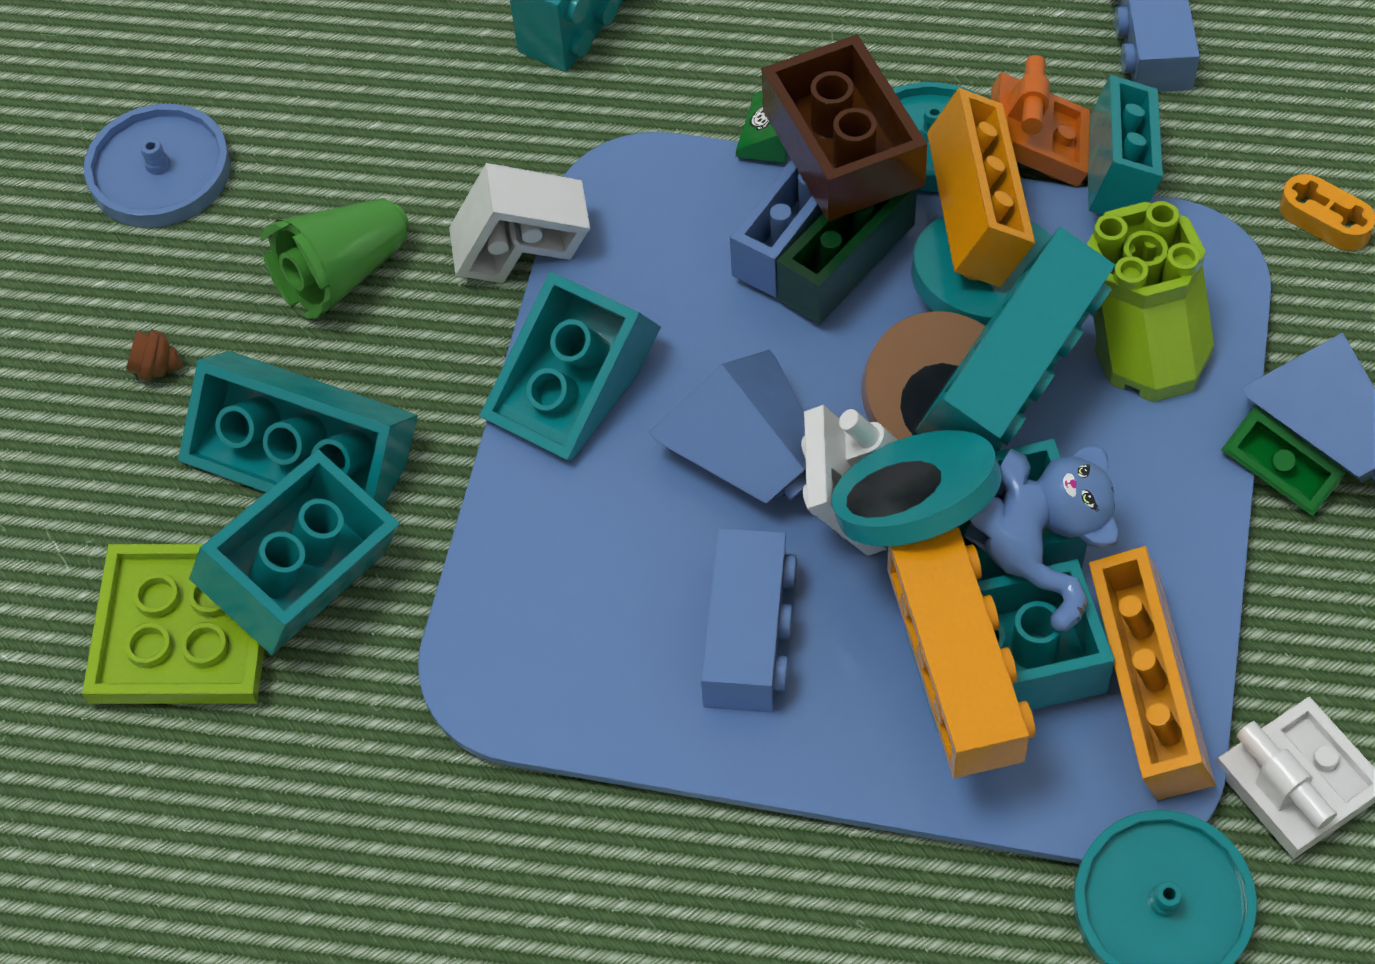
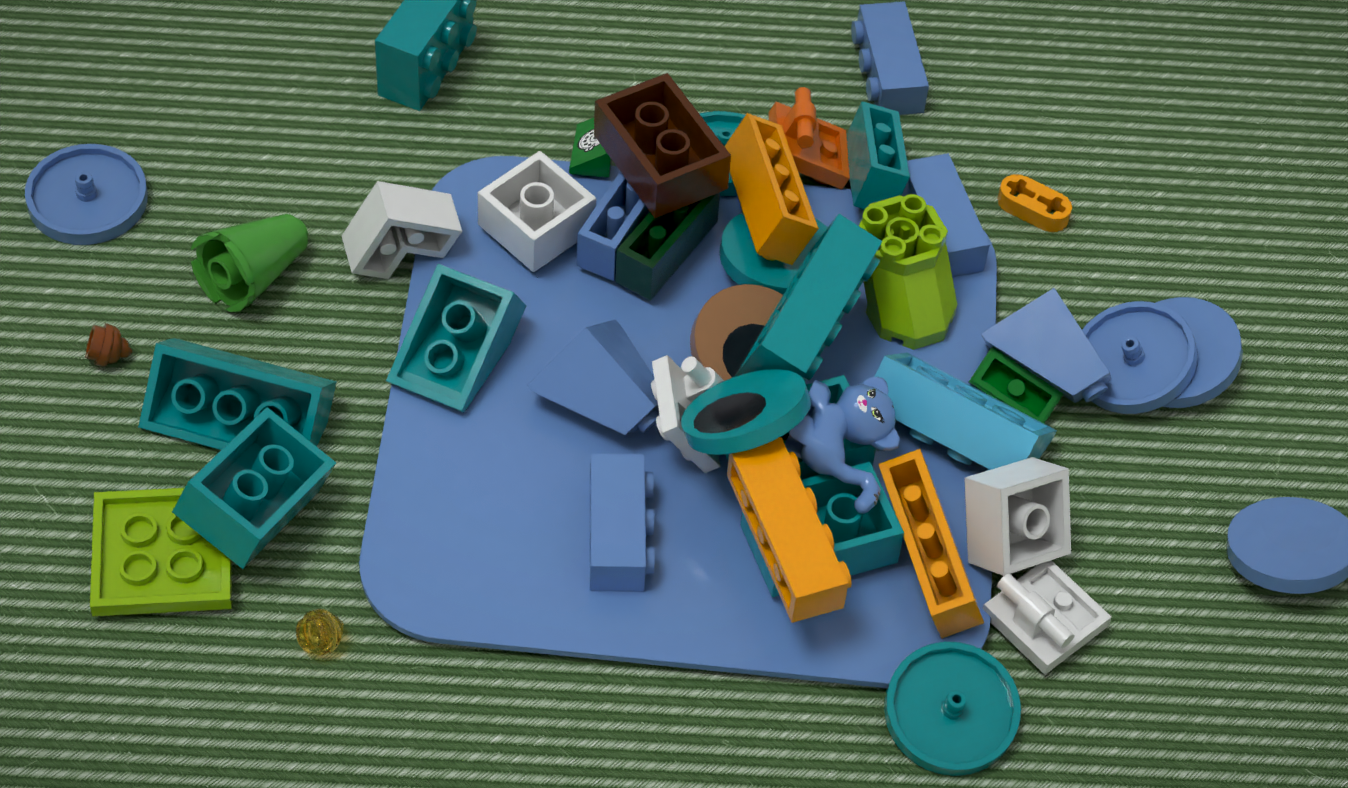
camera: 15 degrees left, 5 degrees down
none -> clear yellow plate [296,609,344,656]
none -> white brick [478,151,596,273]
none -> medium azure slope [874,353,1057,471]
none -> medium blue brick [901,153,990,277]
none -> white brick [965,457,1071,576]

